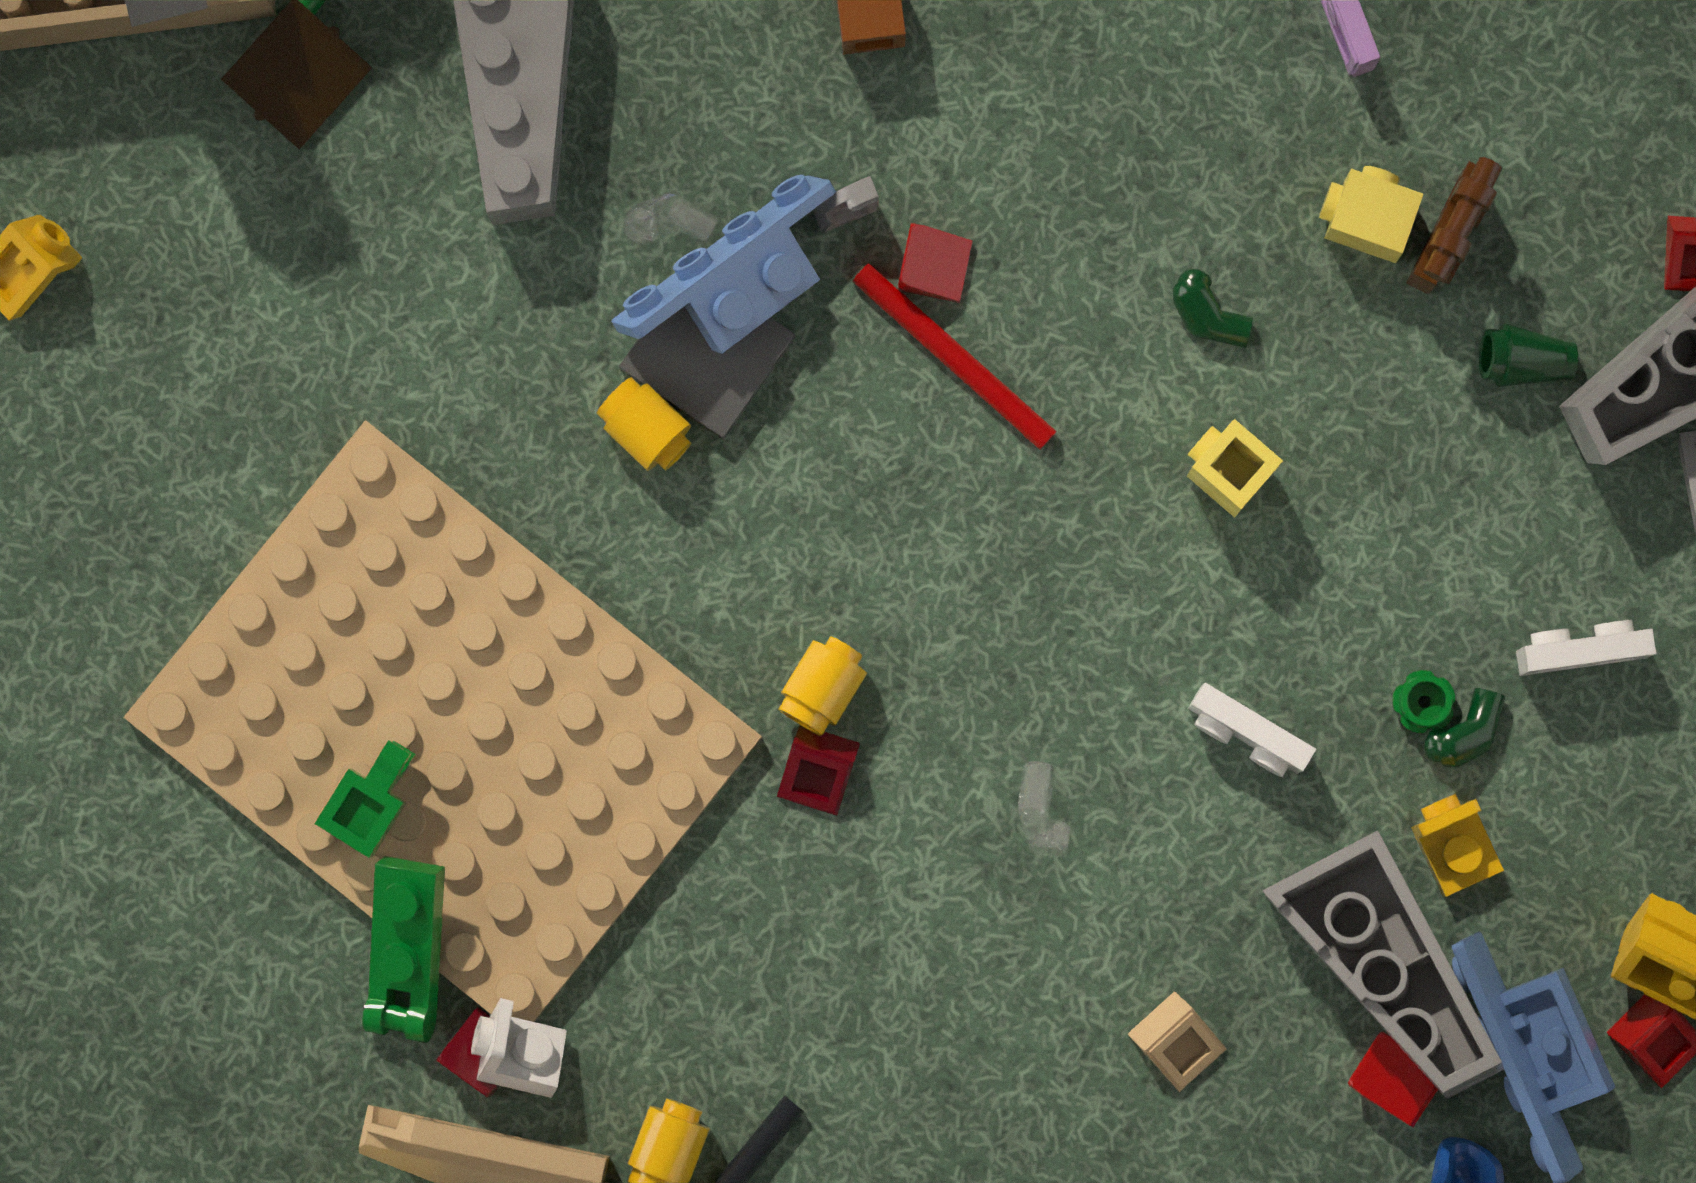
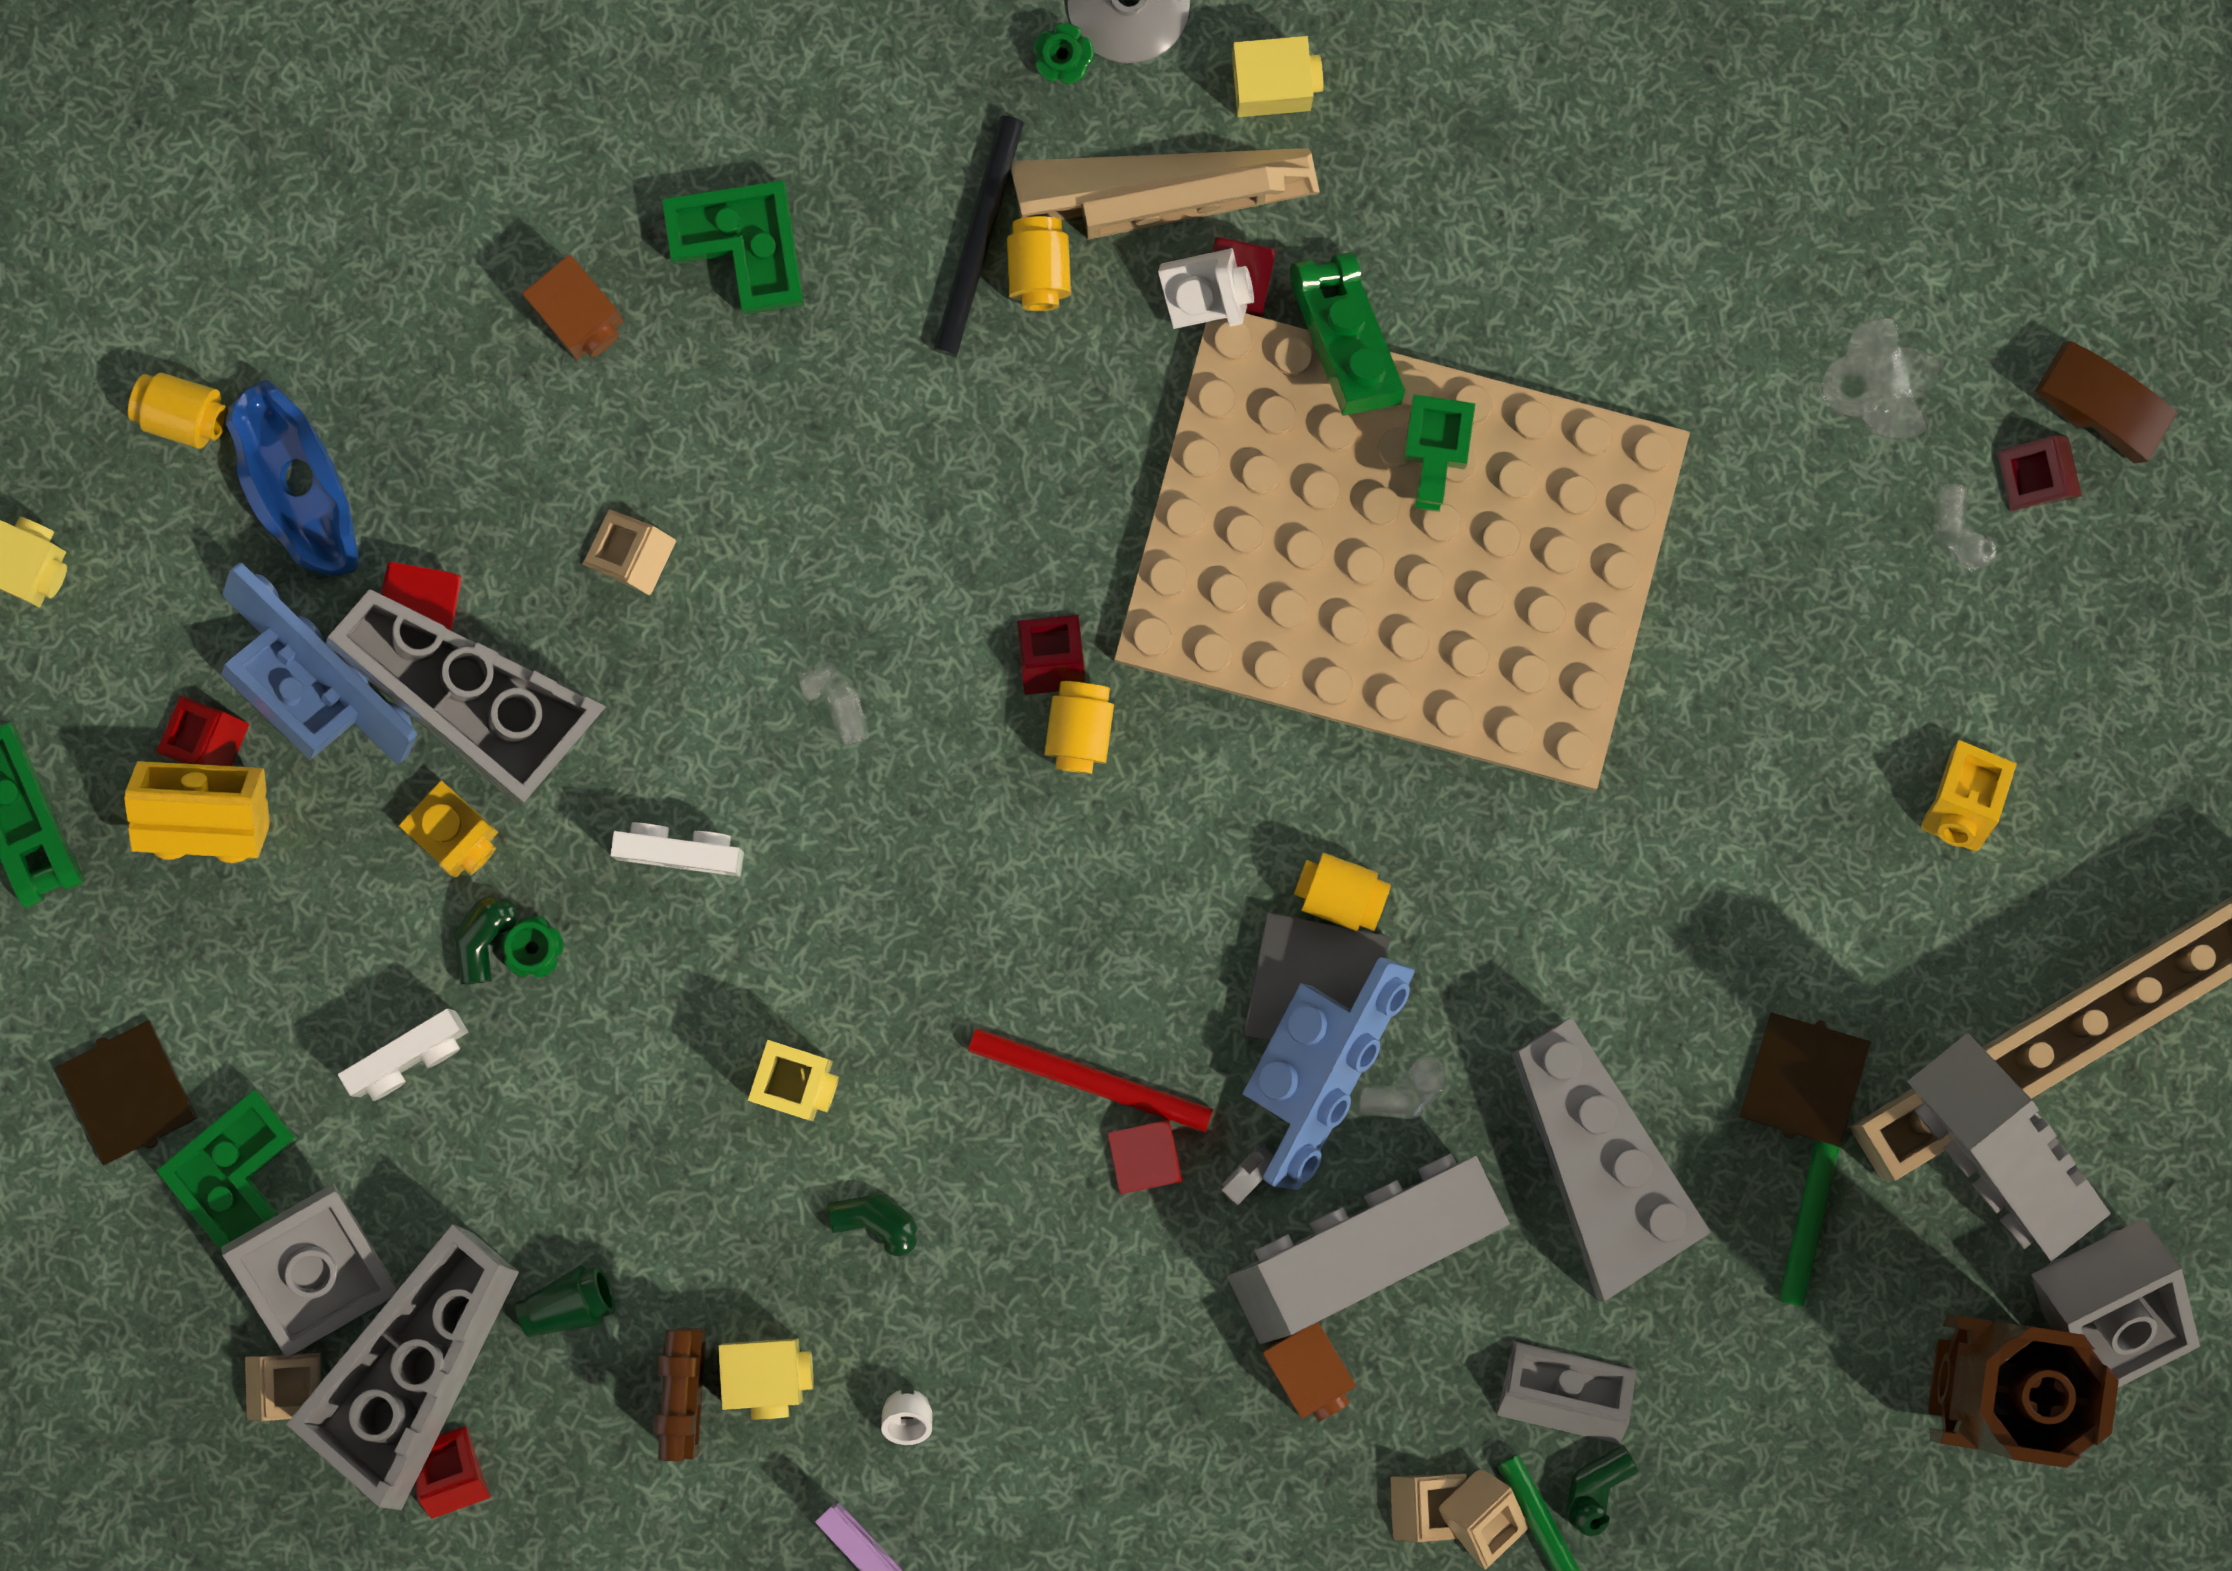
camera: 150 degrees right, 0 degrees up
none -> white hinge [881,1390,932,1445]
none -> light grey wedge [1227,1153,1510,1344]

